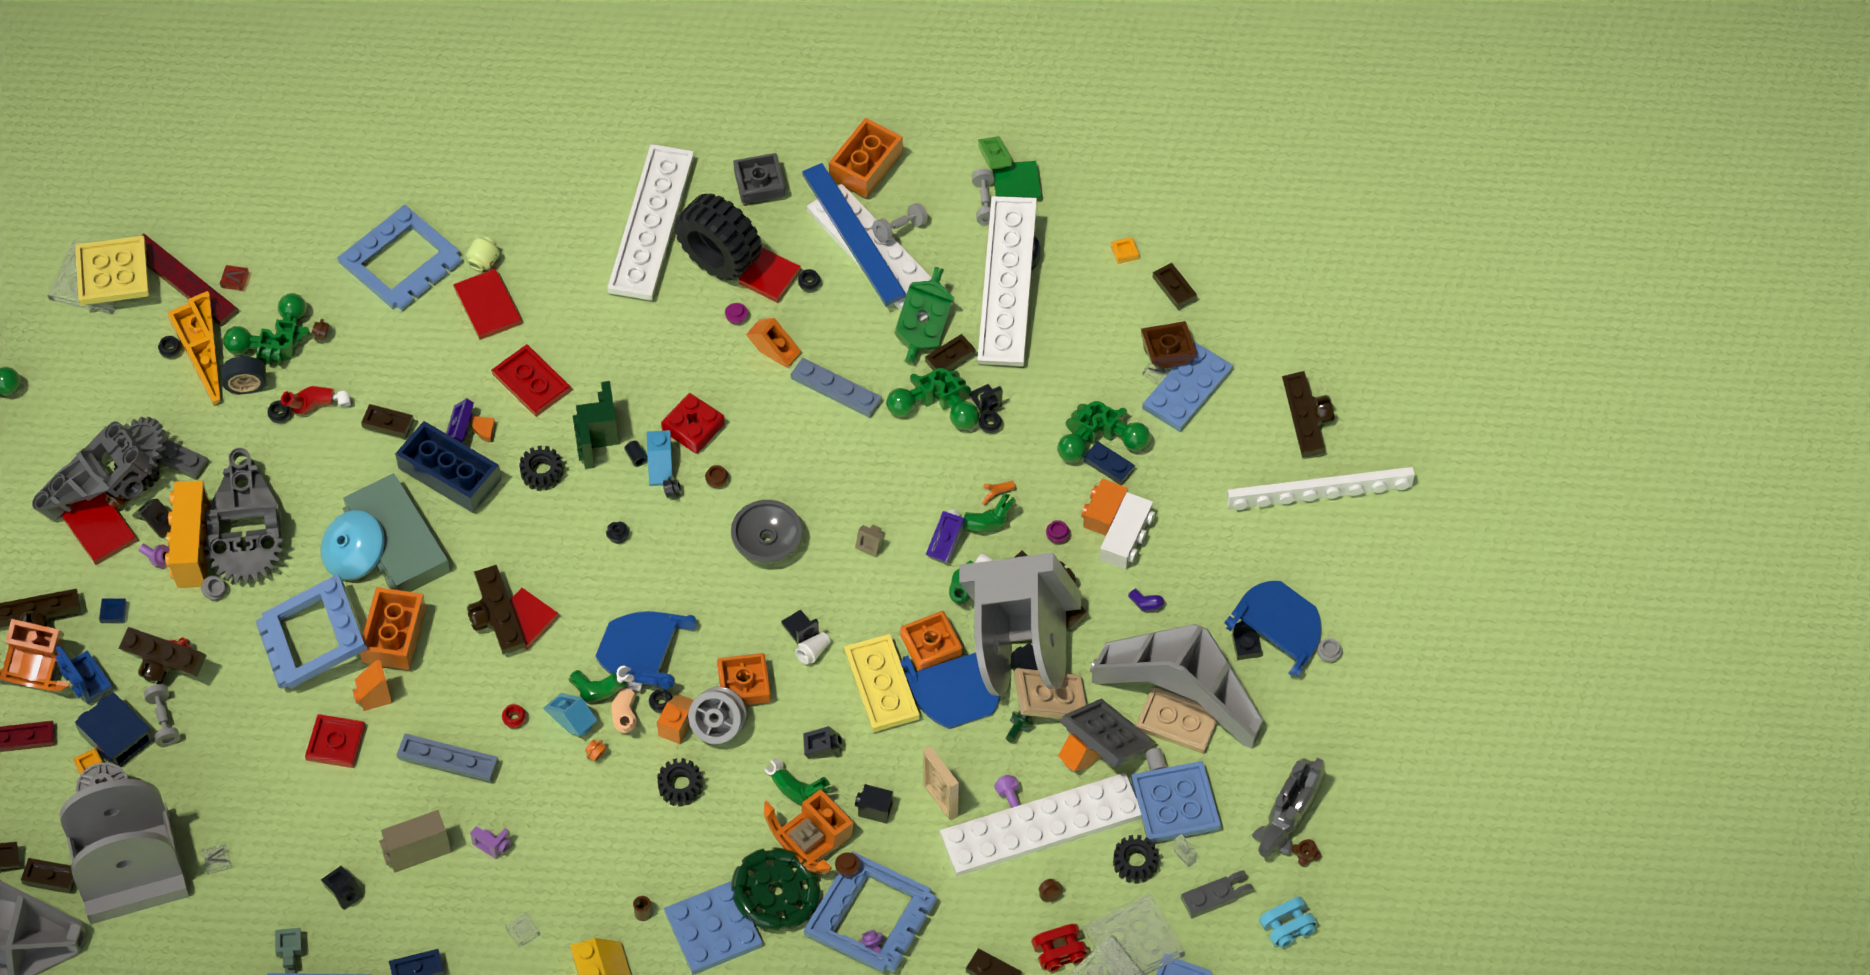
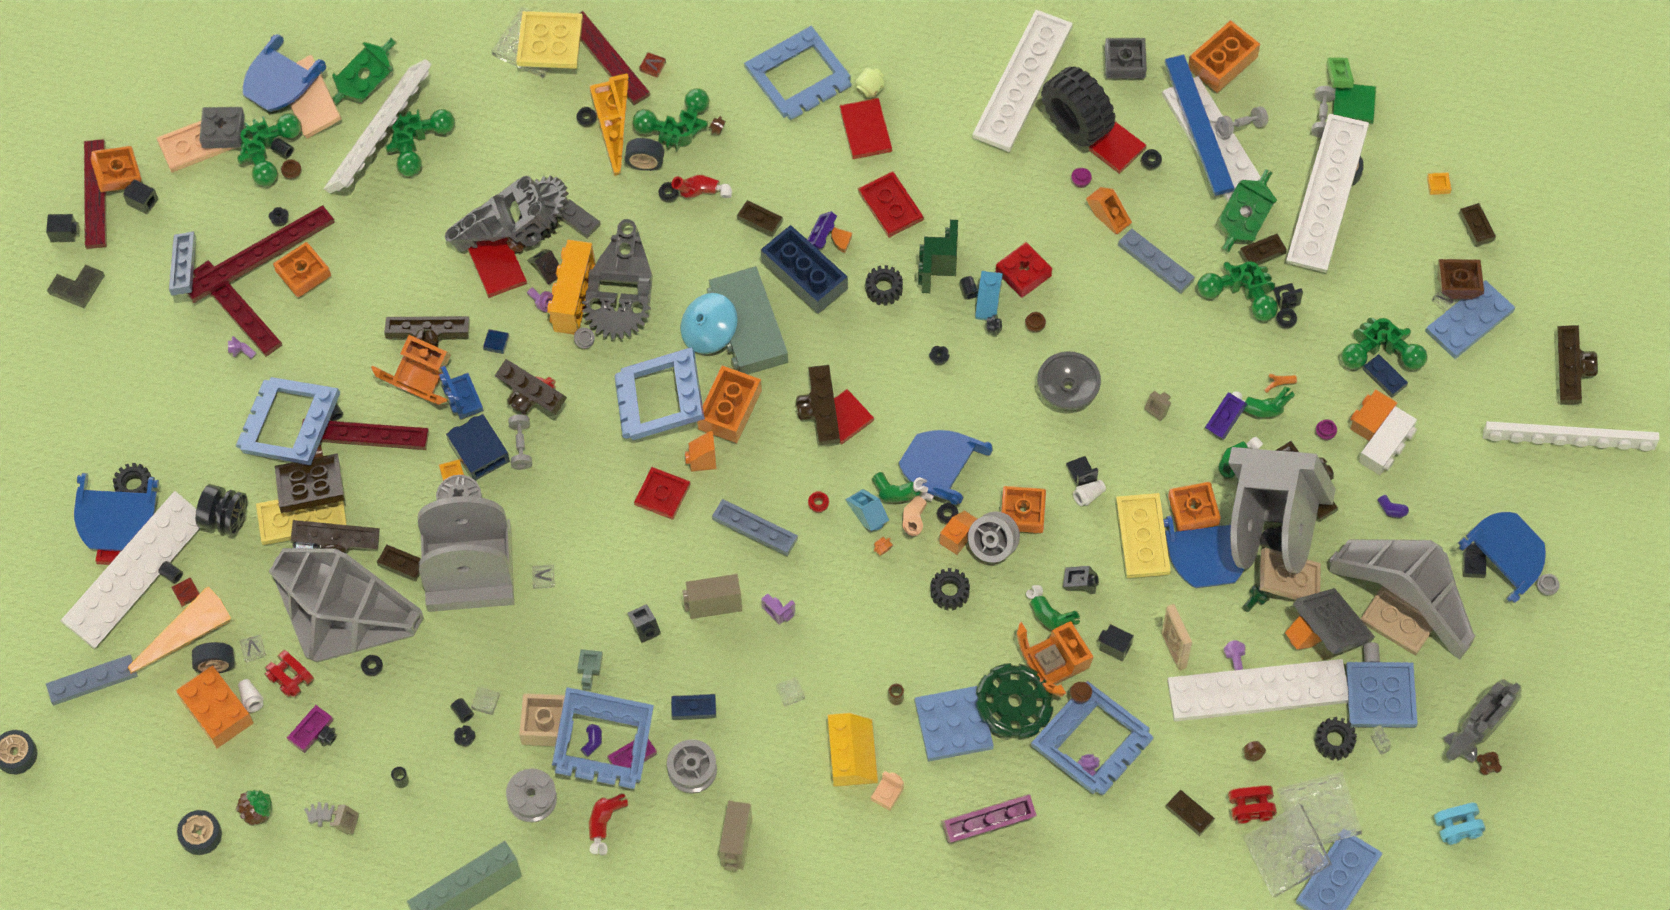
camera: 15 degrees right, 5 degrees up
dark grey hinge [1181,870,1254,919] -> none

